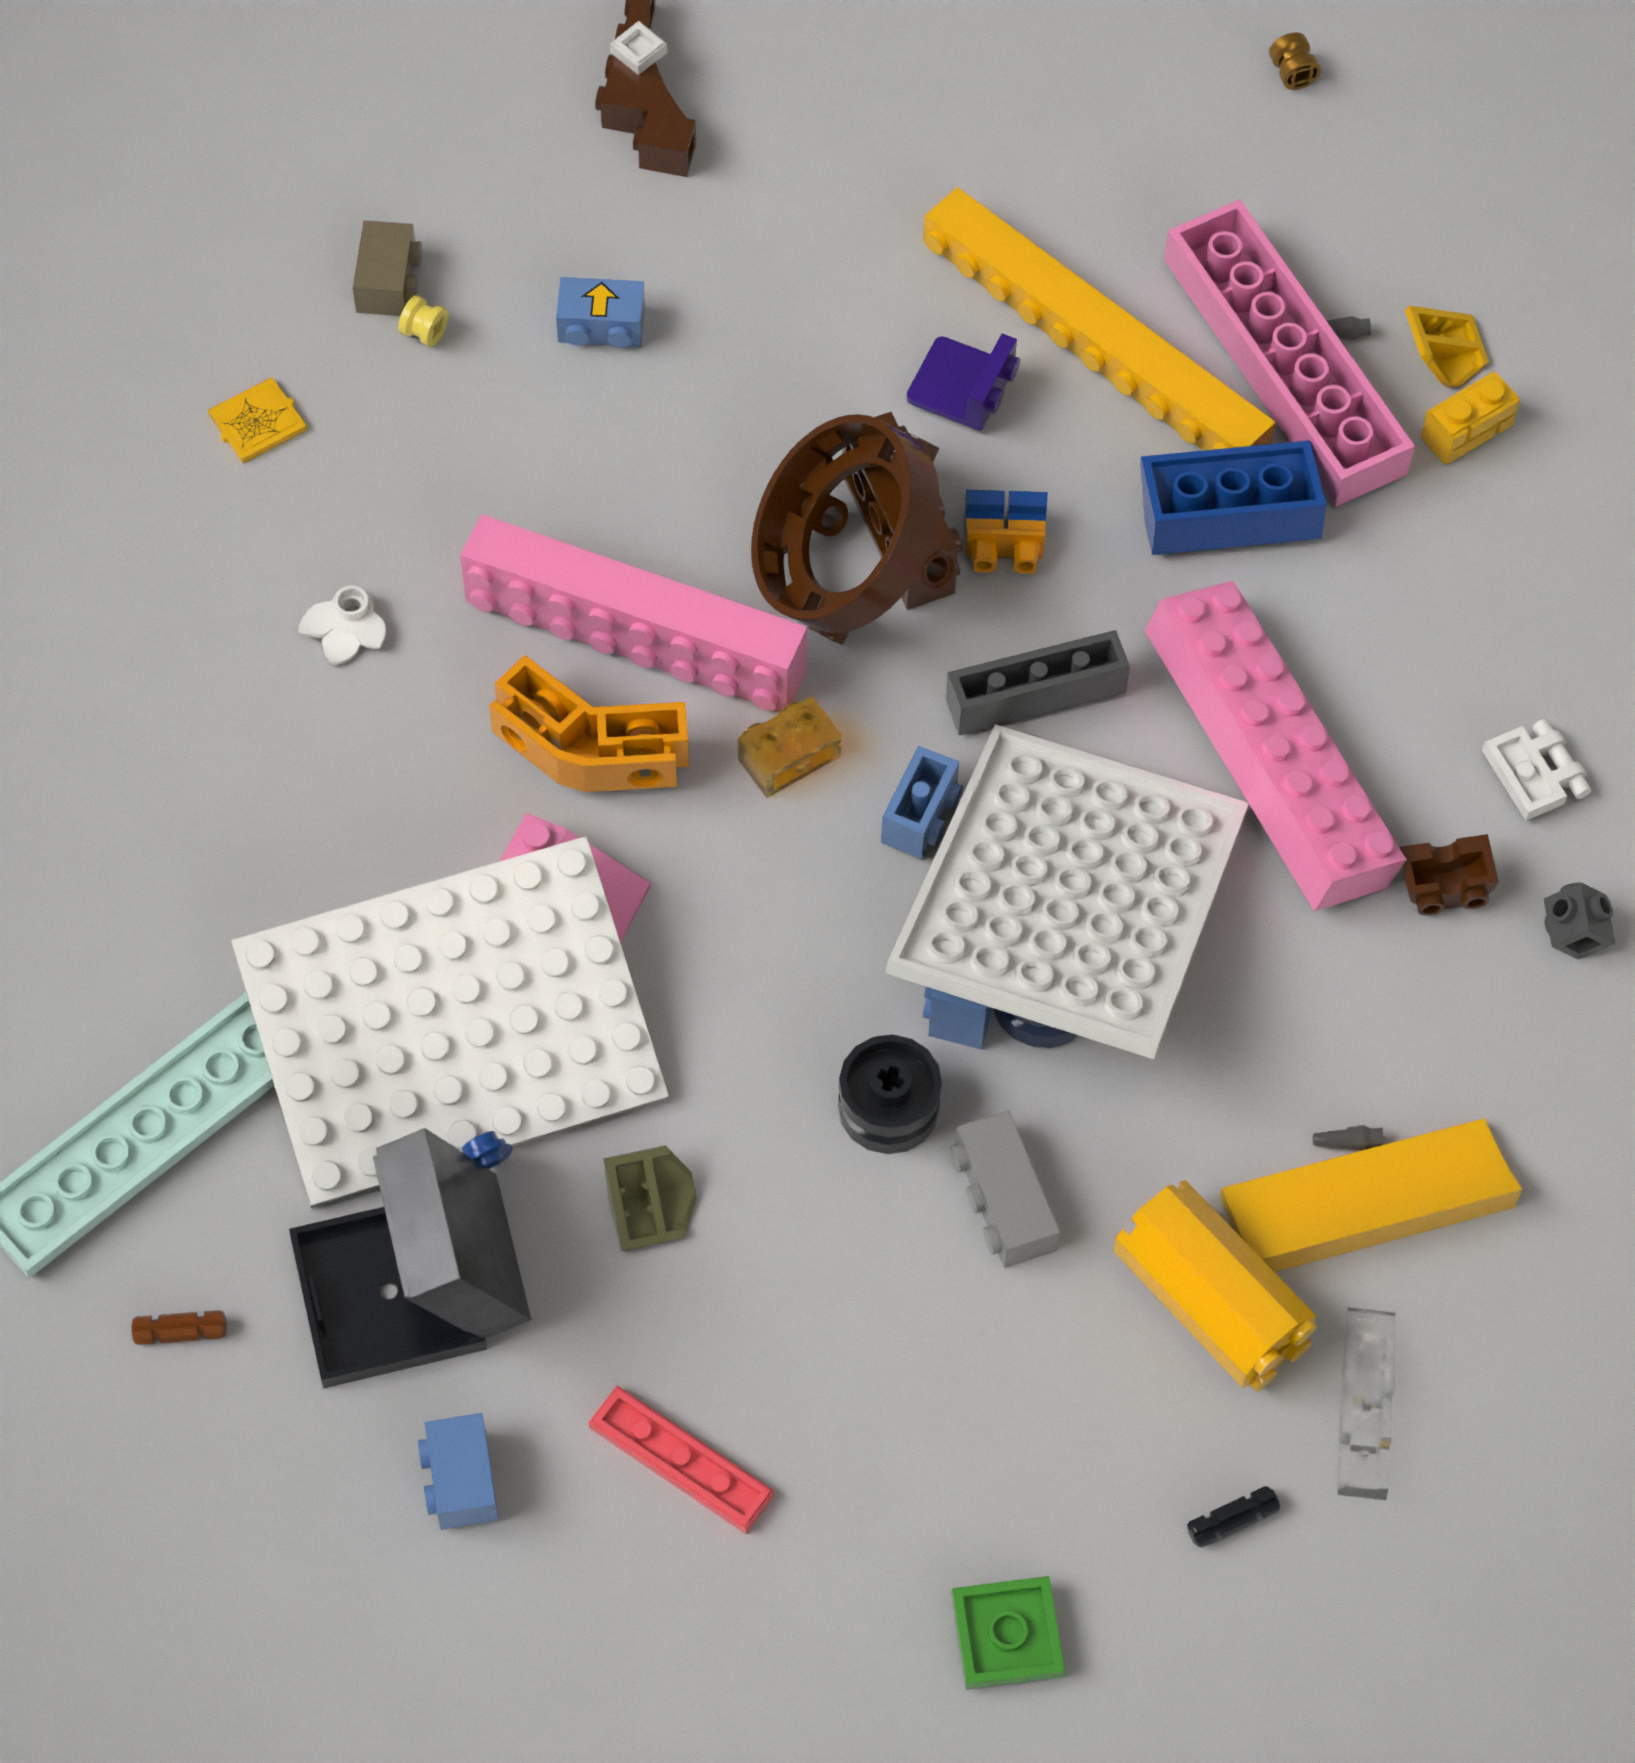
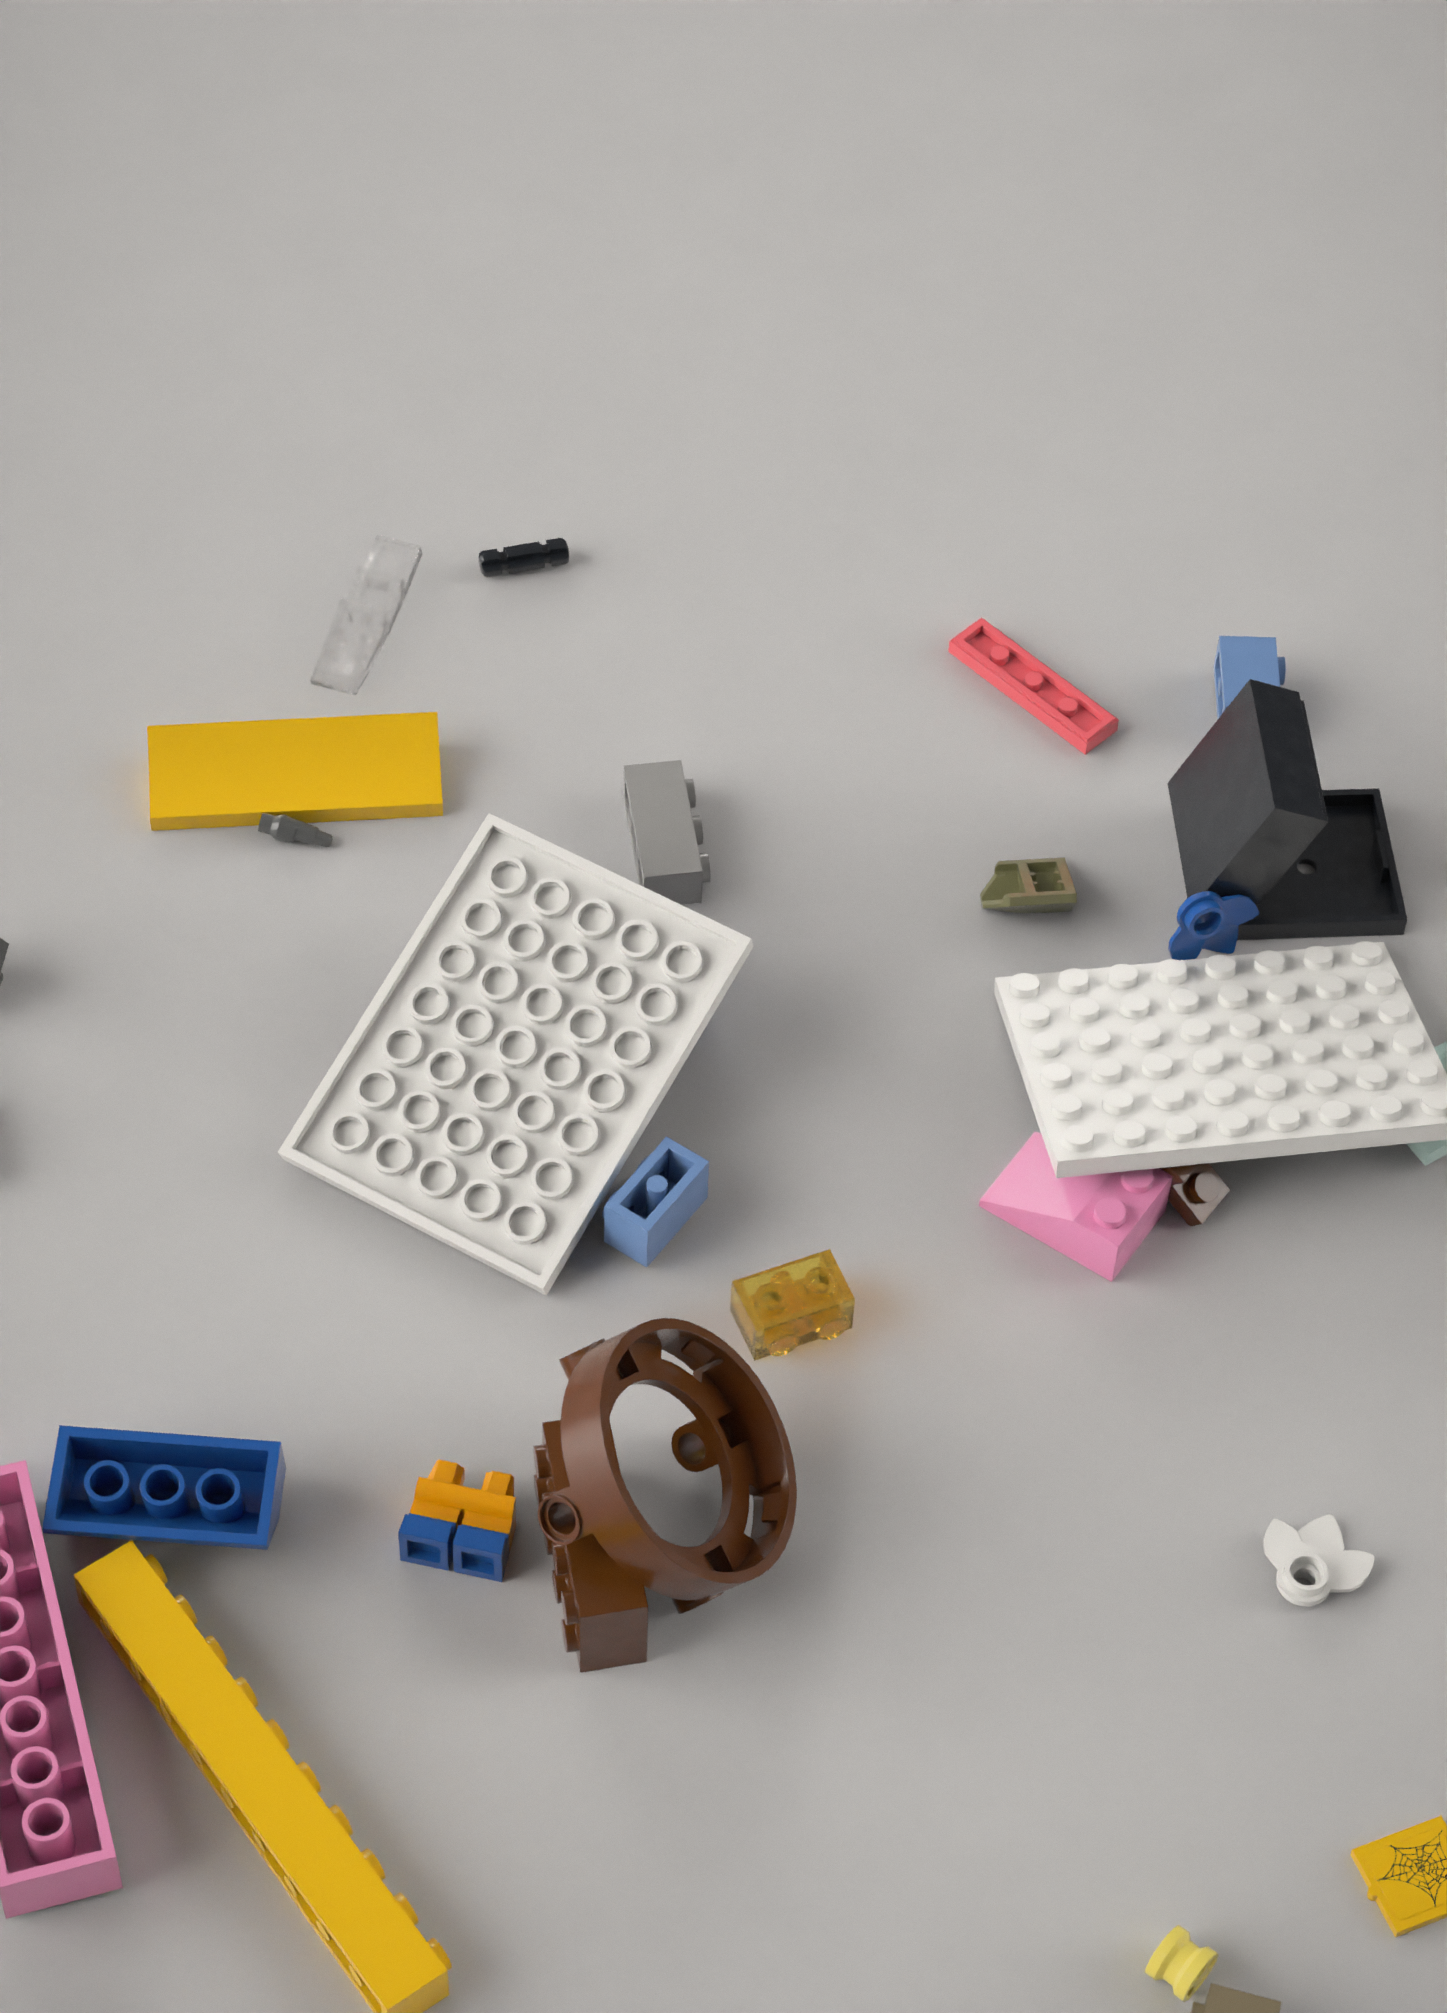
camera: 170 degrees left, 10 degrees down
bright pink brick [460,514,807,714] -> none
light orange brick [489,655,689,792] -> none
medium blue brick [556,277,645,348] -> none
black wheel [838,1034,942,1154] -> none
dark purple bracket [907,333,1021,431] -> none
dark grey brick [946,630,1130,735] -> none
bright green plate [951,1576,1065,1690] -> none
yellow brick [1113,1180,1317,1392] -> none
bright pink brick [1144,581,1407,911] -> none
reddish brown cylinder [1399,834,1499,916] -> none

